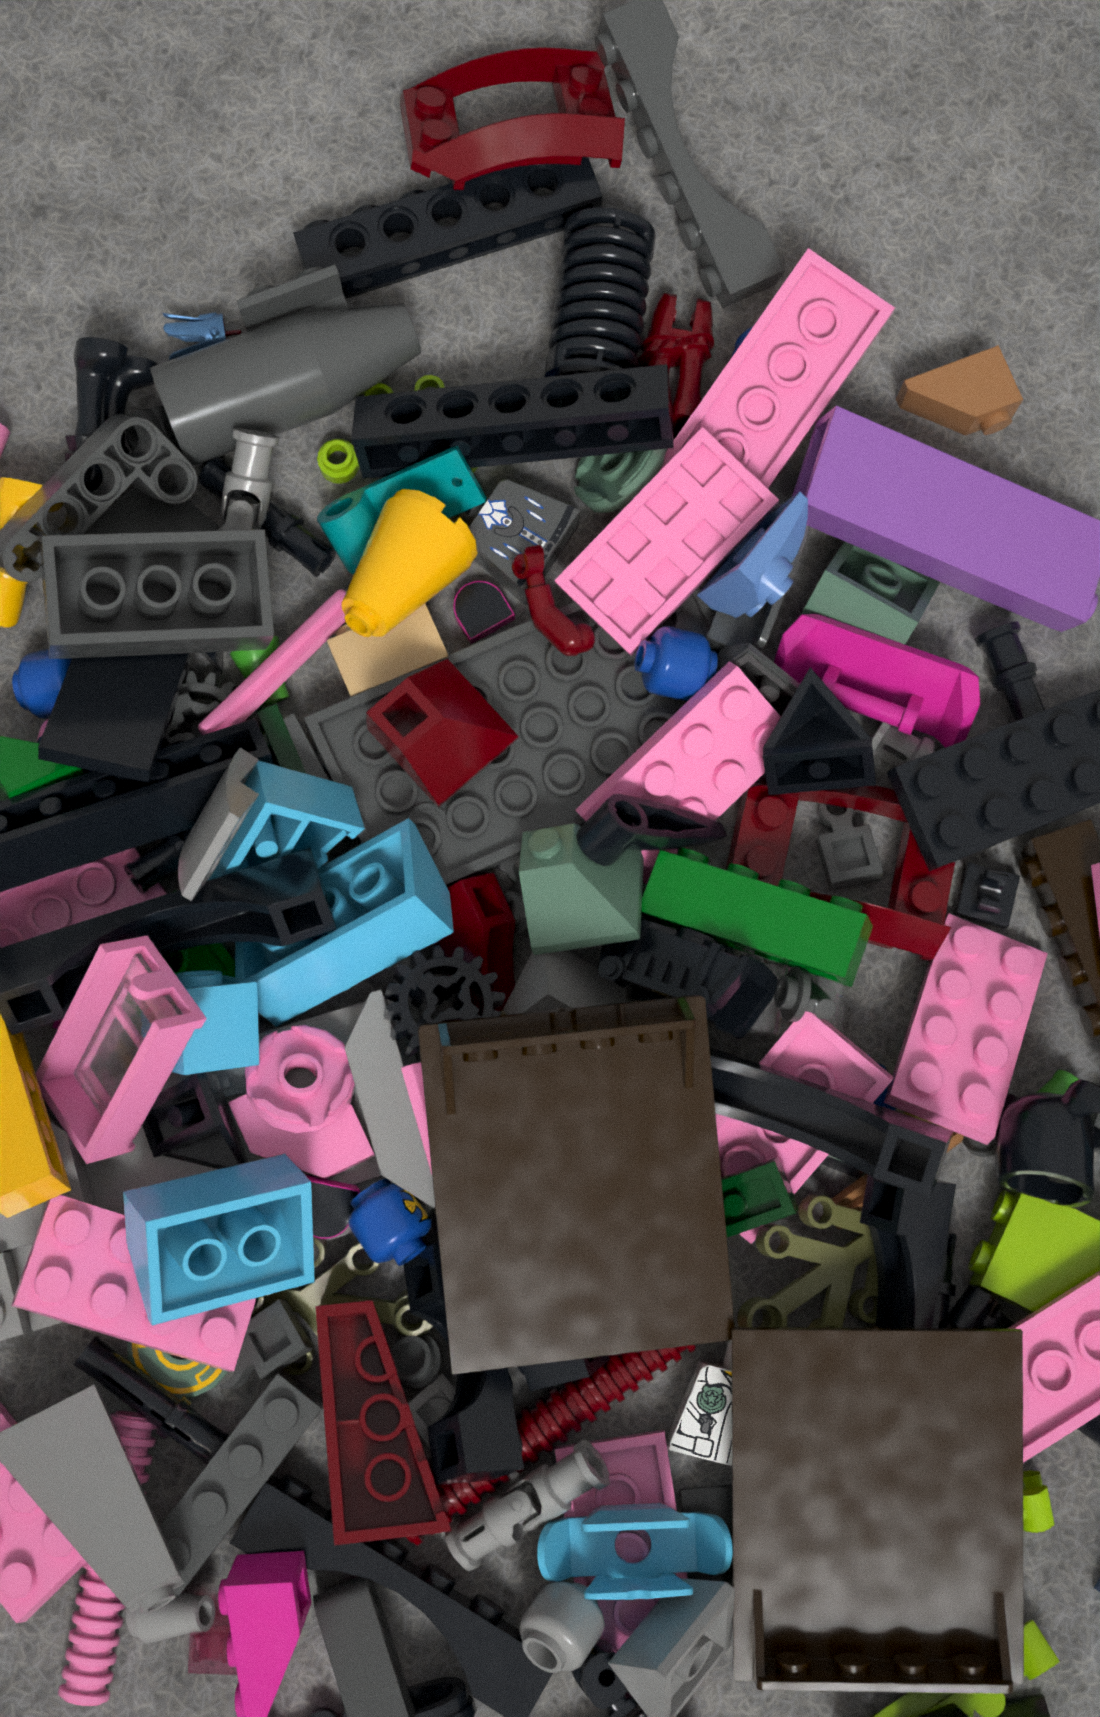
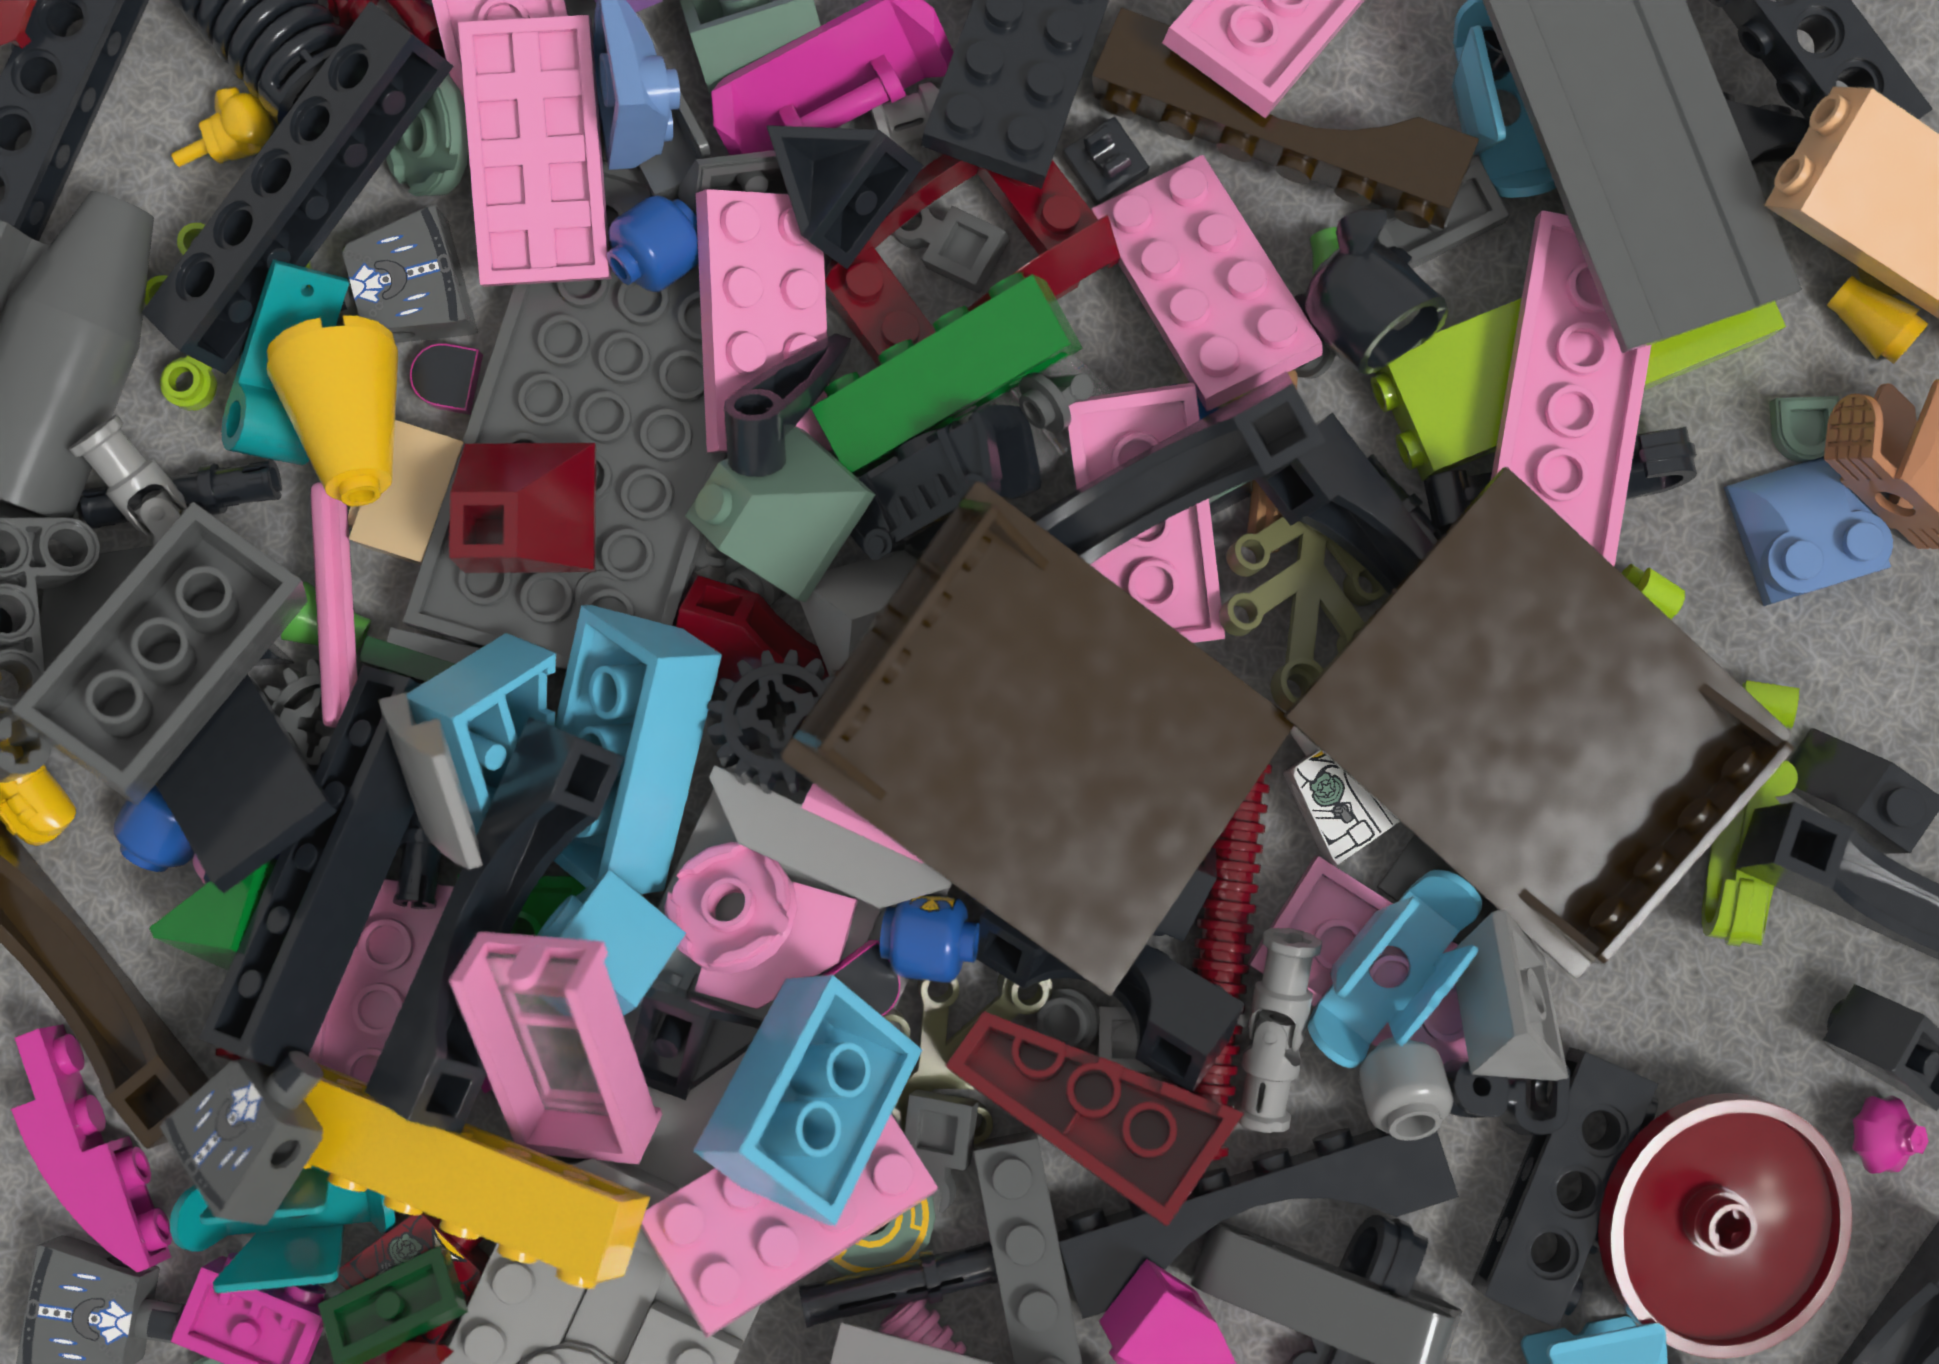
camera: 45 degrees left, 5 degrees up
dark red arm [512,544,595,657] -> none
dark green plate [721,1157,799,1238] -> none
none -> yellow piece [171,87,275,167]

